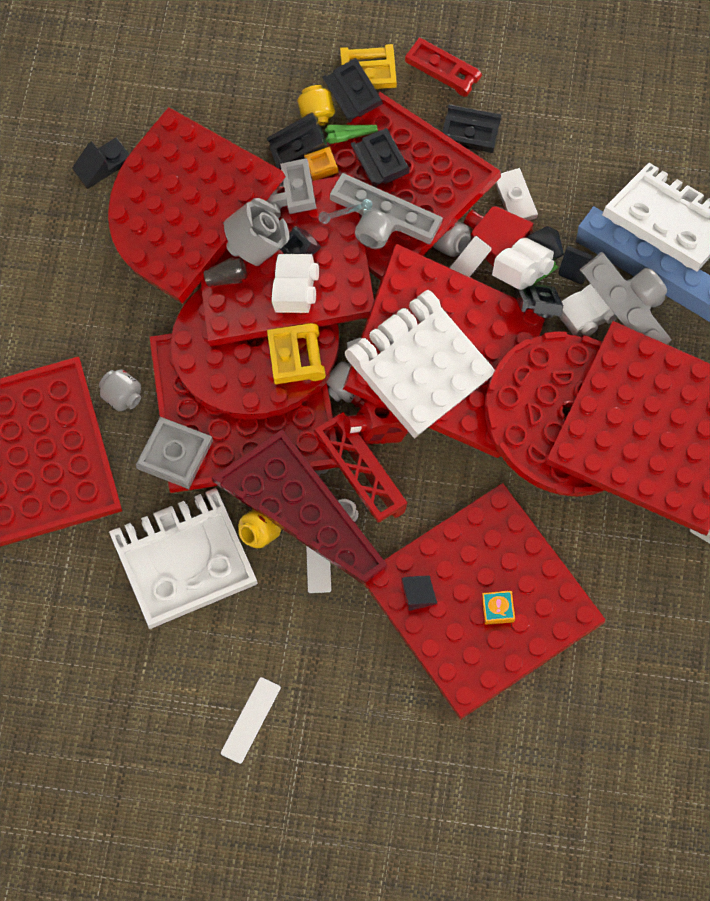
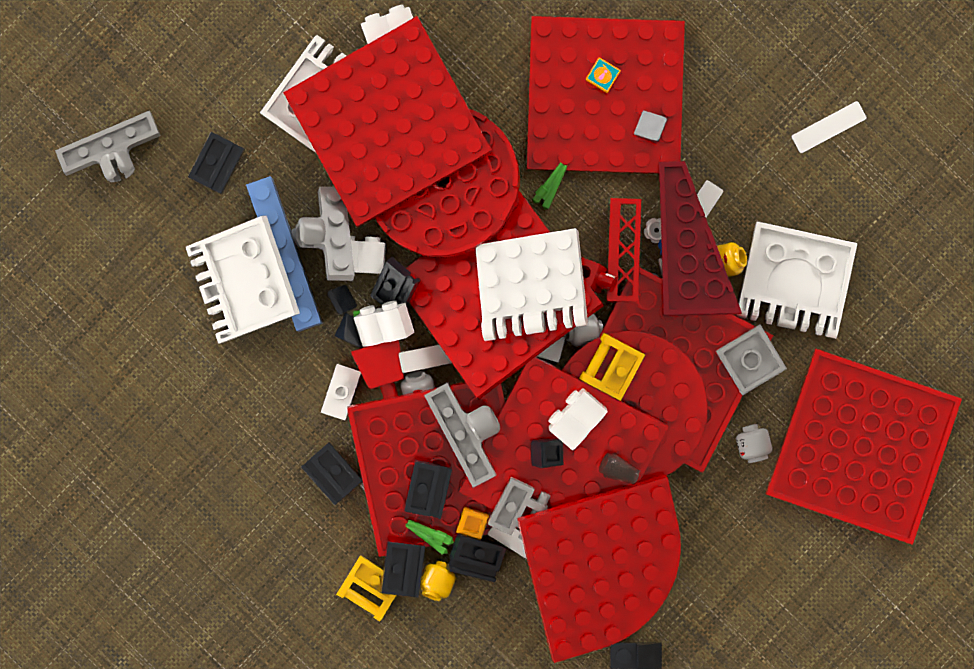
camera: 145 degrees left, 20 degrees up
light grey brick [224,198,289,266] -> none
clear light blue hinge [318,199,373,224] -> none
red plate [405,37,482,97] -> none
none -> bright green piece [533,163,567,210]

